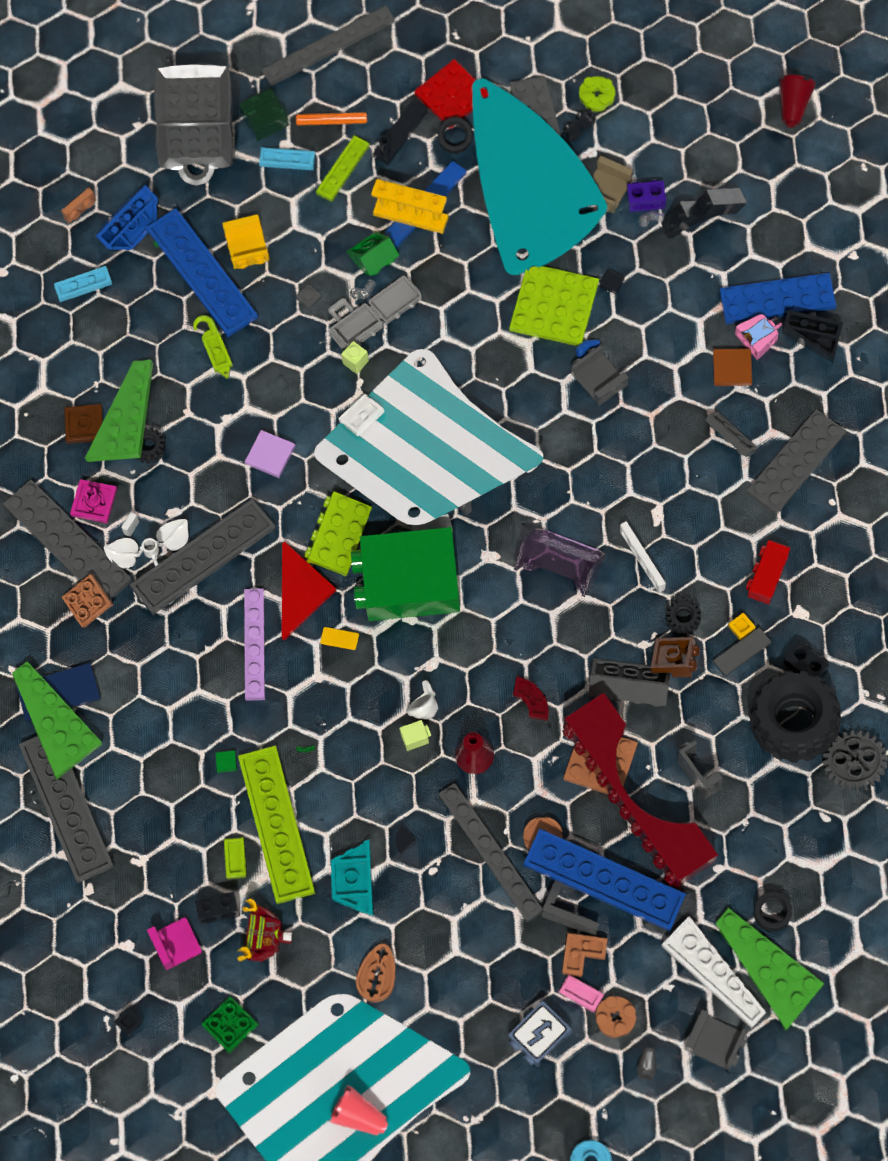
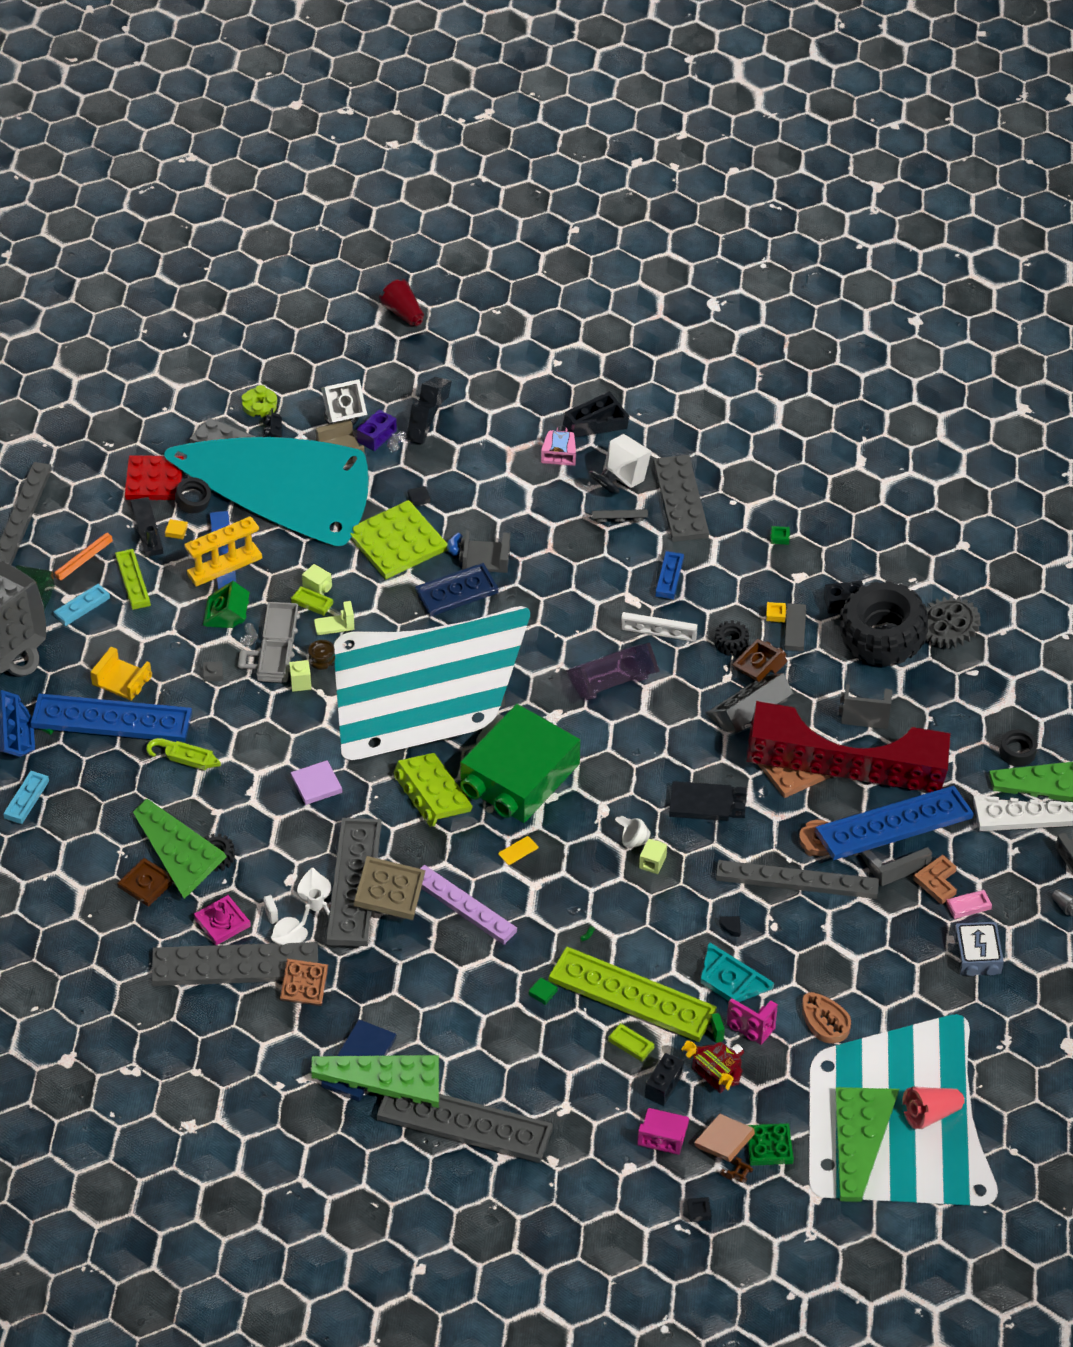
camera: 55 degrees left, 20 degrees down
red tile [281,541,336,641] -> none
white plate [338,394,384,436] -> none
dark red cone [455,732,494,775] -> none
dark red tile [513,676,549,721] -> none
nougat plate [596,996,636,1038] -> none
dark orange tile [713,349,752,386] -> none
blue plate [719,273,836,325] -> none
red brick [746,540,790,605] -> none
none -> yellow tile [165,519,188,539]
none -> lime tile [291,586,333,616]
none -> yellowish green brick [302,564,332,595]
none -> dark brown wheel [308,640,335,670]
none -> yellowish green bracket [314,601,355,635]
none -> white piece [321,380,367,426]
none -> dark tan plate [353,856,426,920]
none -> dark blue tile [415,563,499,617]
none -> white piece [589,434,652,494]
none -> blue plate [656,551,684,599]
none -> black tile [669,781,747,821]
none -> nougat tile [695,1114,755,1162]
none -> green tile [710,1013,725,1043]
none -> reddish brown piece [720,1157,753,1183]
none -> dark pink bracket [727,998,778,1045]
none -> green tile [771,526,790,545]
none -> bright green wing [835,1087,899,1202]

